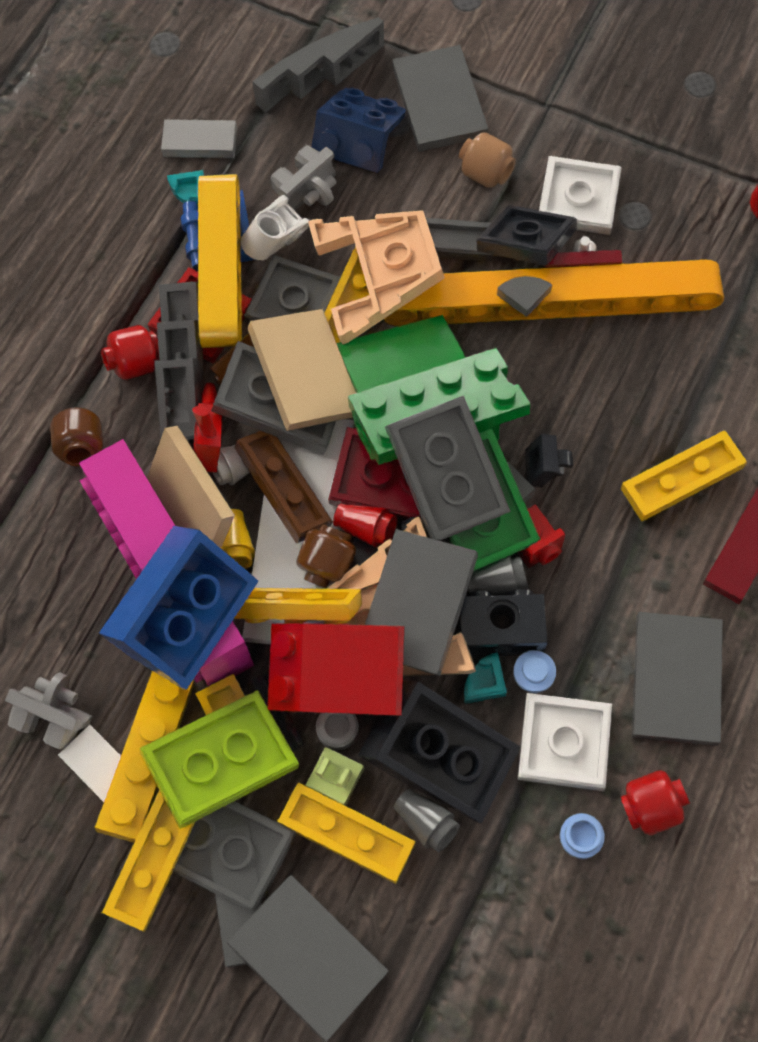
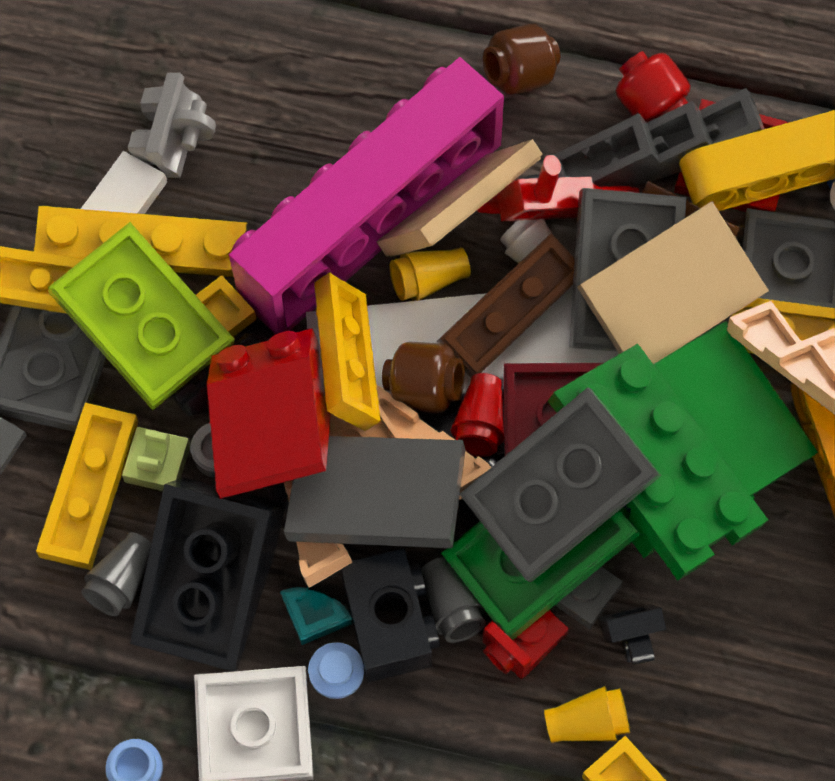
camera: 75 degrees right, 0 degrees up
blue slope [99,526,259,690] -> none
none -> yellow cone [544,686,630,743]

